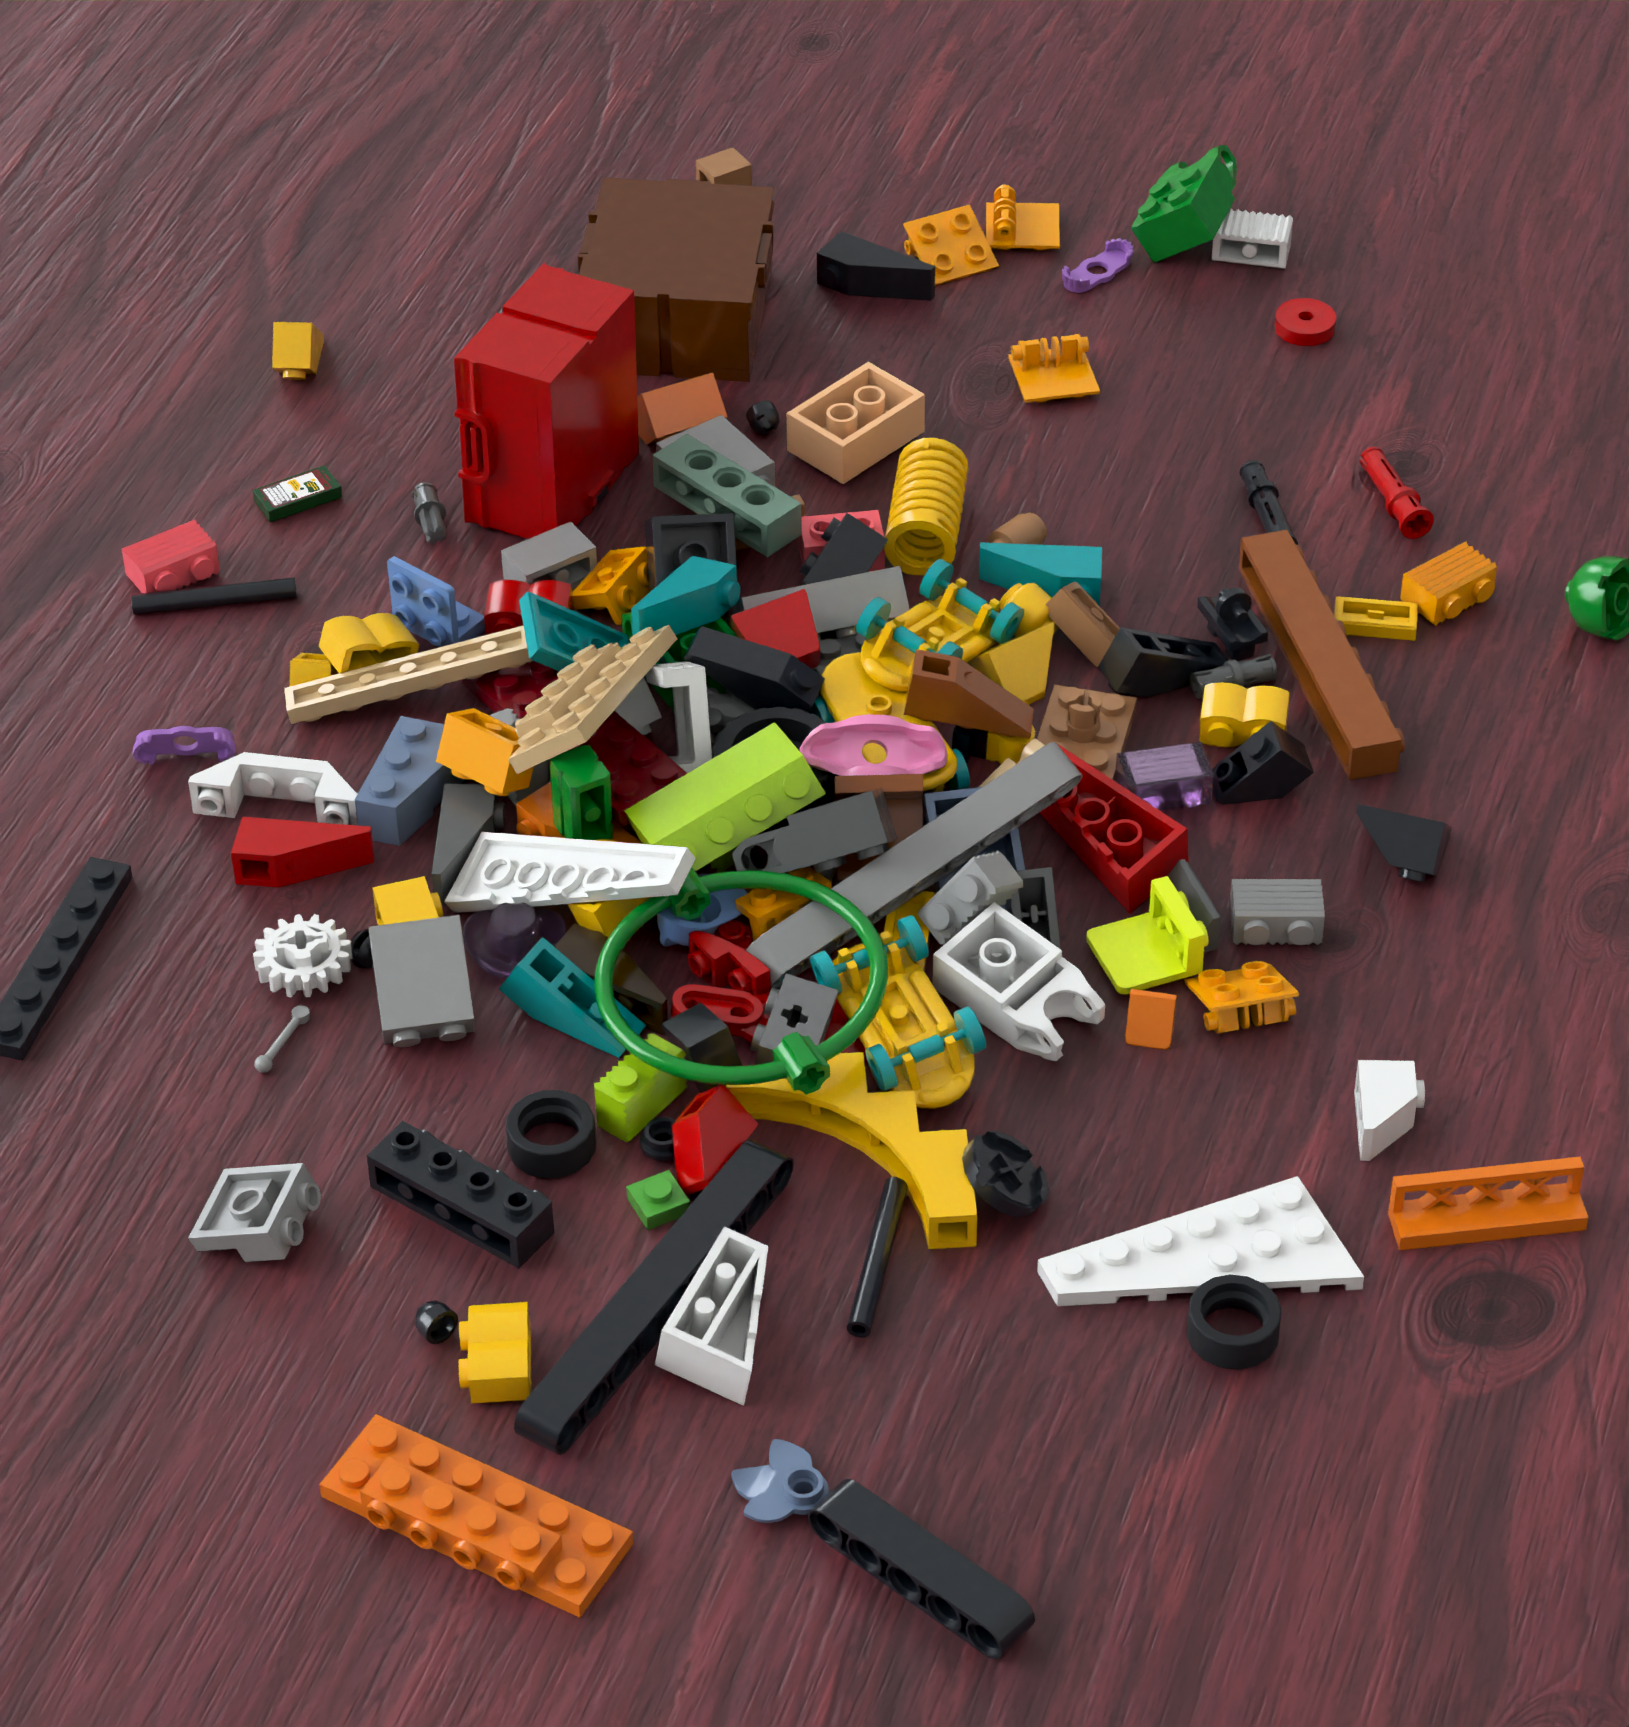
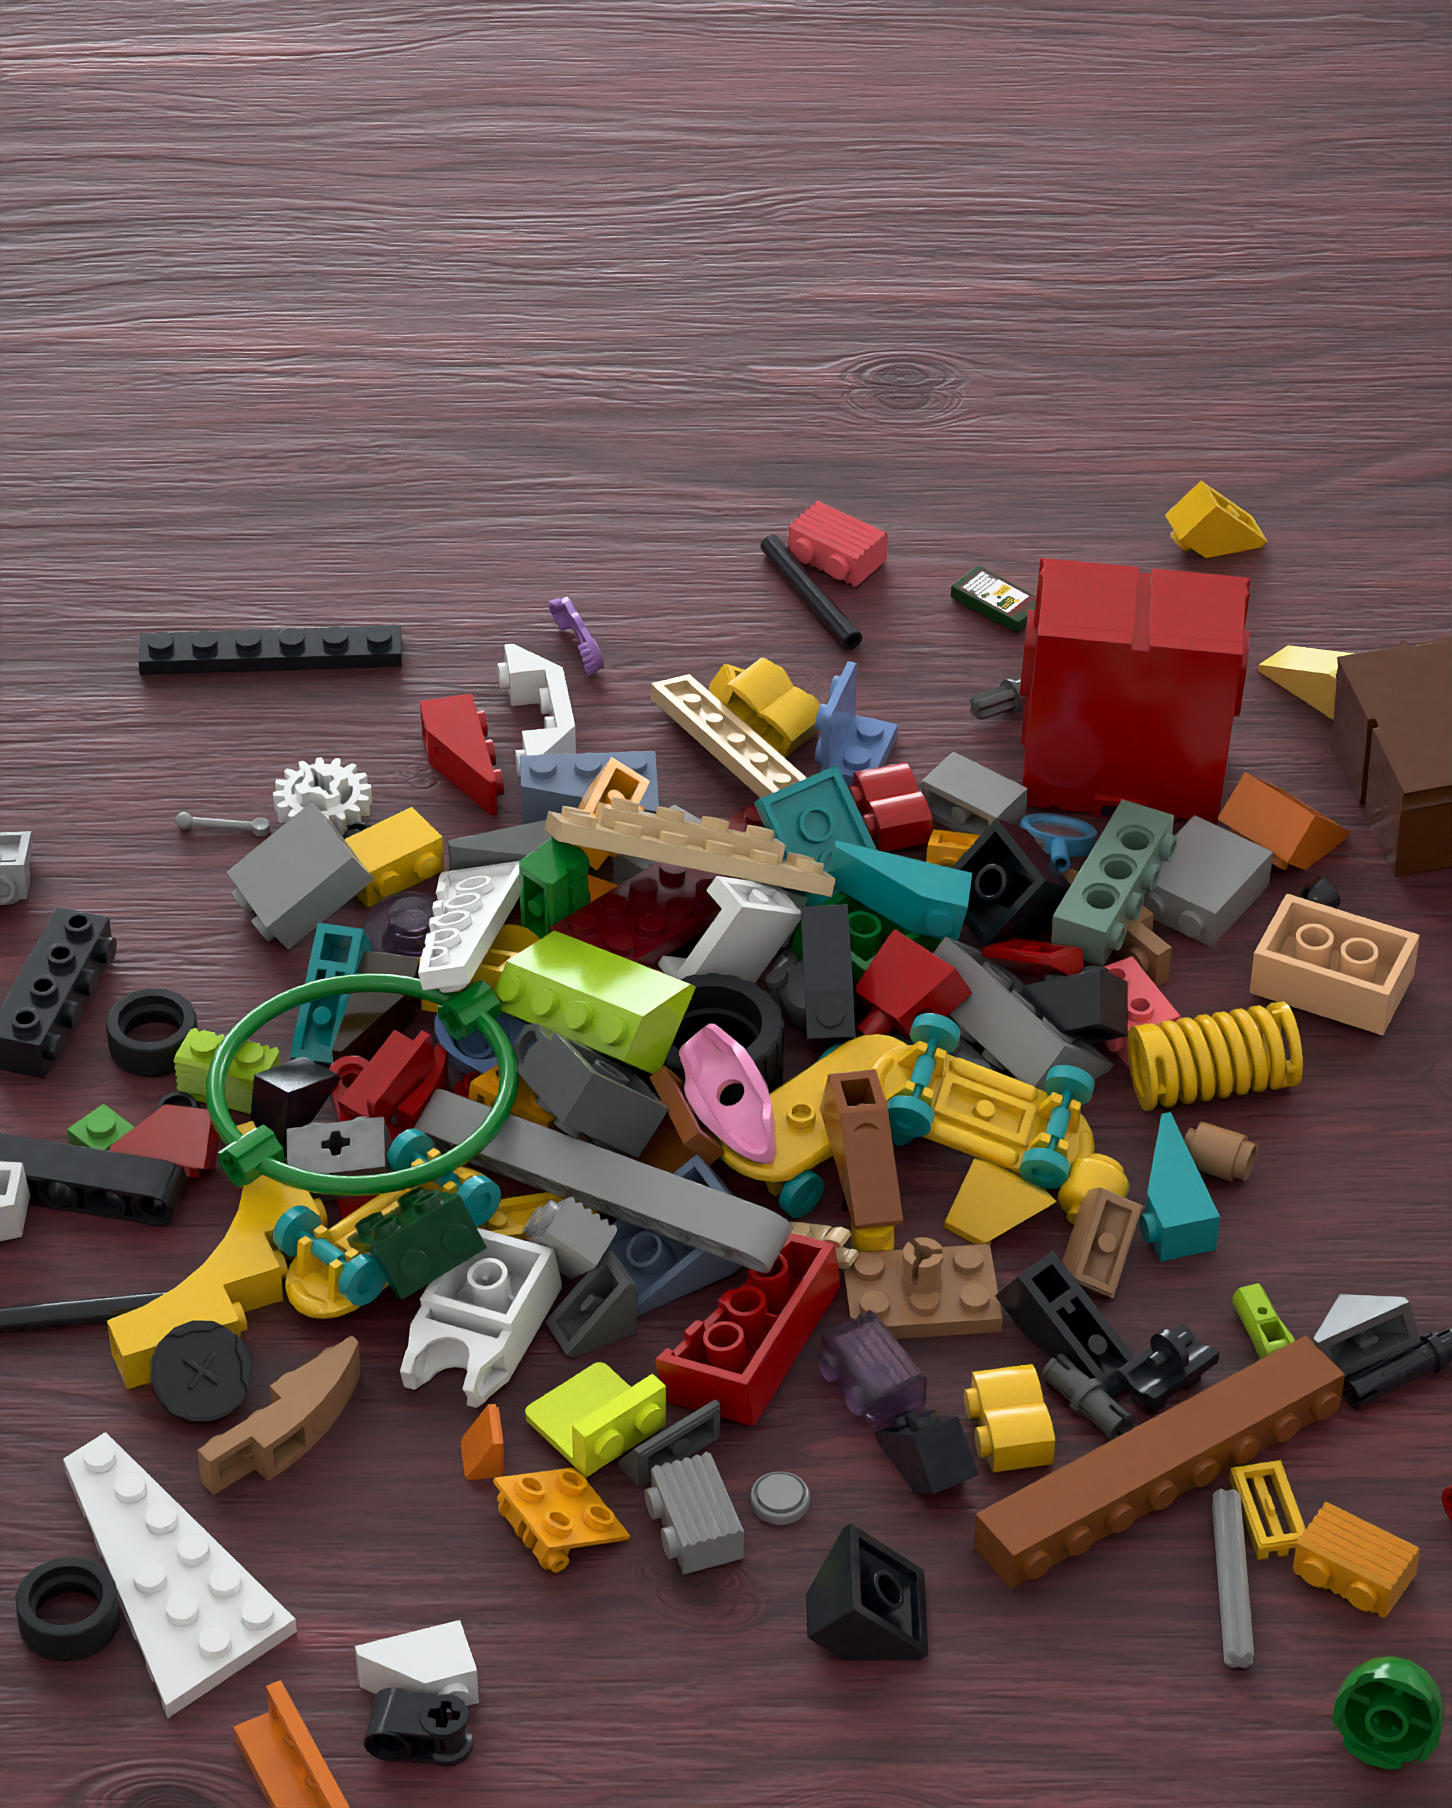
camera: 70 degrees right, 0 degrees up
none -> medium nougat slope [197,1336,361,1495]
none -> red panel [338,1030,436,1124]
none -> dark green bracket [347,1187,487,1299]
none -> black piece [363,1688,473,1767]
none -> light grey piece [750,1471,810,1525]
none -> red slope [981,938,1084,977]
none -> dark azure piece [1020,813,1098,872]
none -> light grey axle [1212,1489,1254,1668]
none -> lime bar [1232,1283,1295,1360]
none -> dark grey slope [1314,1294,1421,1376]

